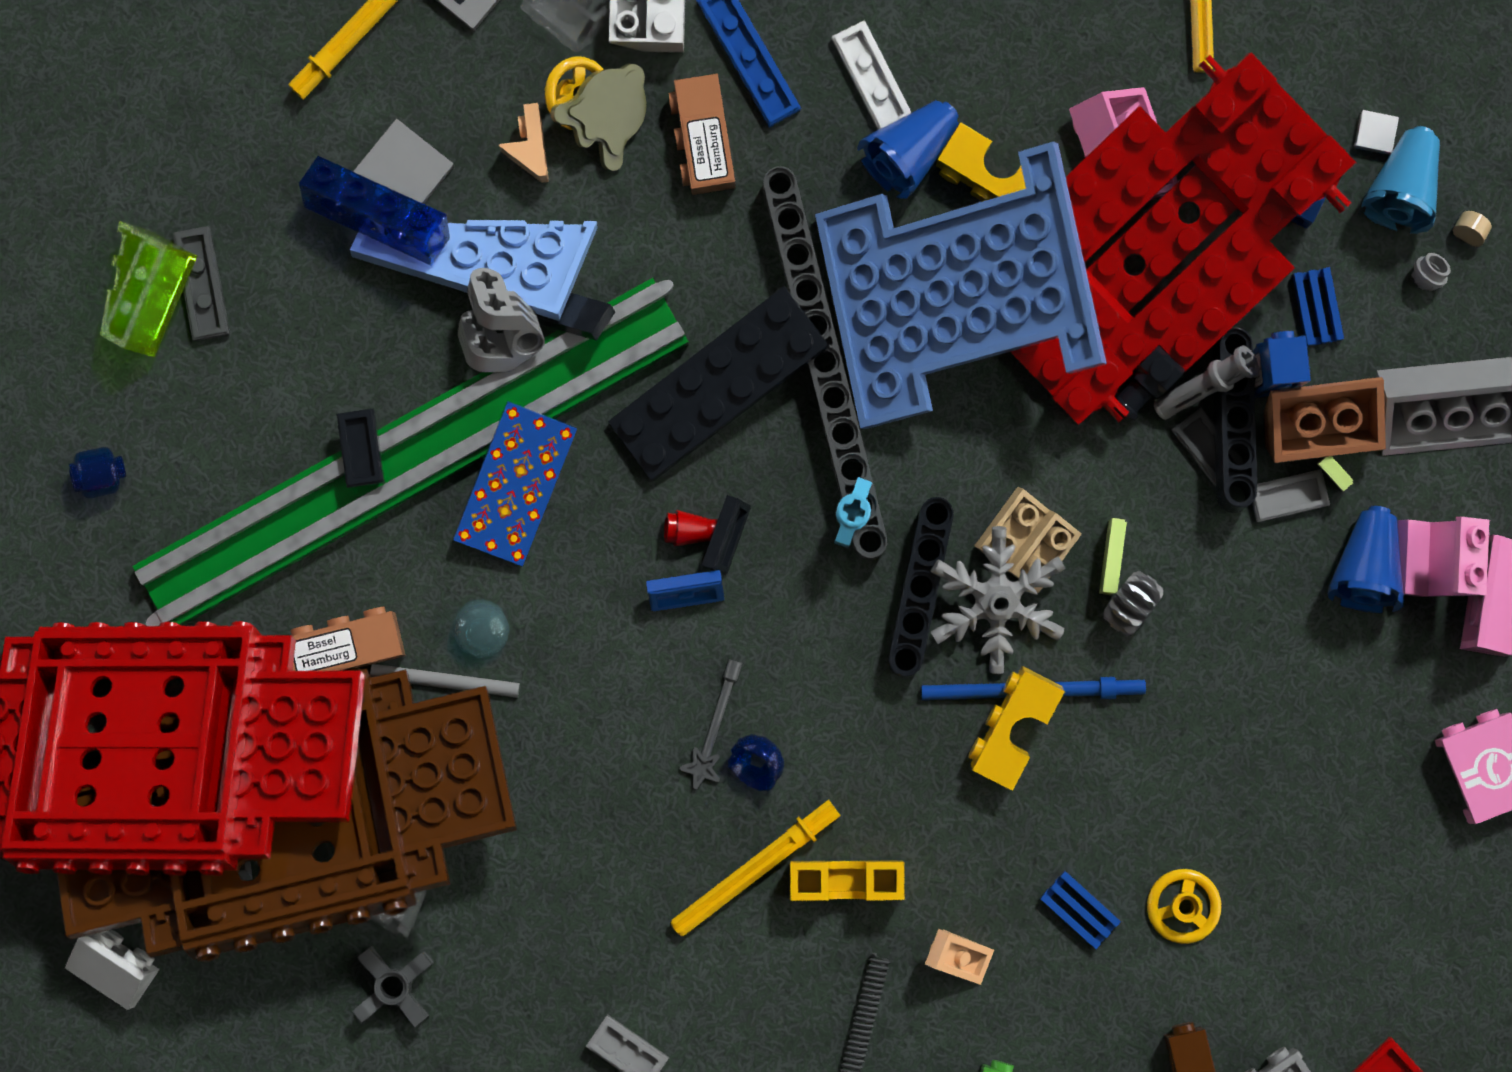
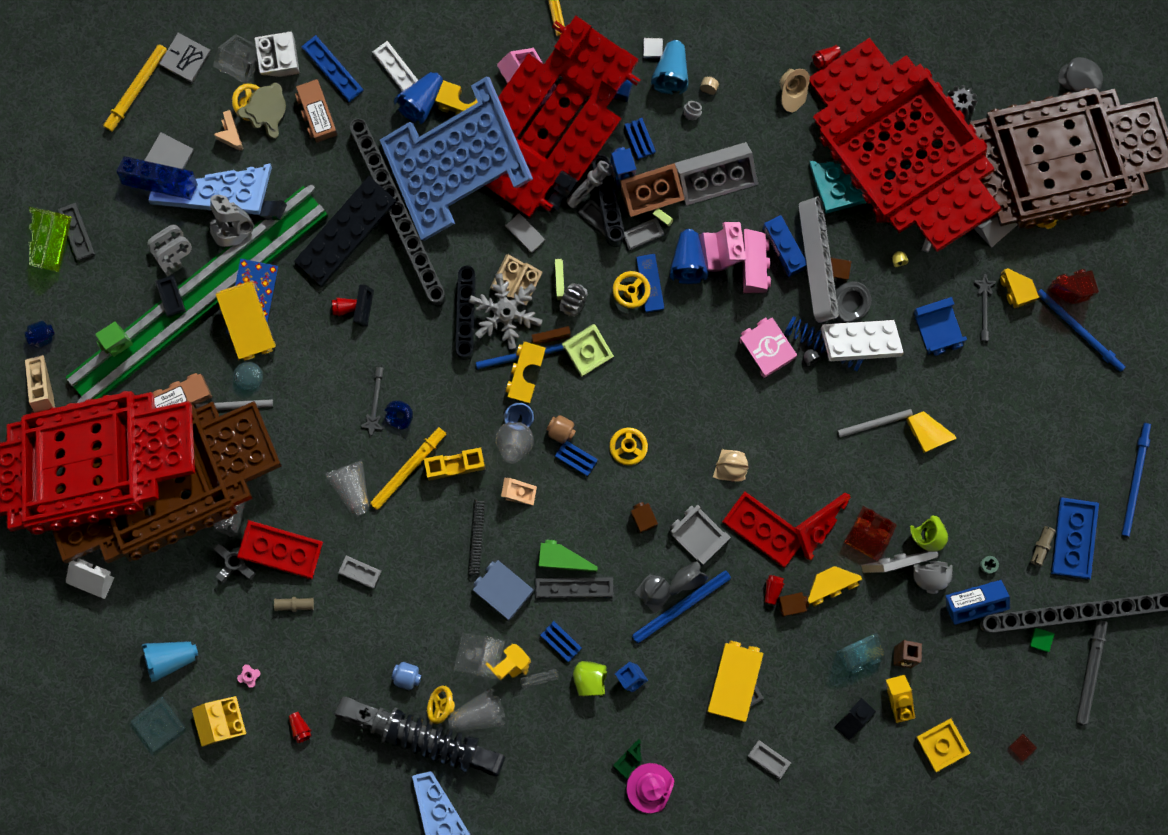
camera: 10 degrees left, 5 degrees down
blue tile [646,570,725,612] -> none
medium azure piece [834,477,872,548] -> none
none -> tan slope [25,355,55,413]
none -> bright green brick [96,321,133,357]
none -> light grey piece [147,225,192,277]
none -> yellow panel [216,280,276,361]
none -> red tile [237,520,323,579]
none -> clear cone [326,460,369,516]
none -> clear cone [495,422,534,464]
none -> medium blue hair [504,403,534,432]
none -> light grey tile [506,213,545,253]
none -> reddish brown tile [532,326,571,345]
none -> medium nougat head [546,415,576,444]
none -> yellowish green tile [562,324,614,376]
none -> yellow piece [612,271,650,308]
none -> blue tile [636,254,664,313]
none -> tan piece [713,449,748,482]

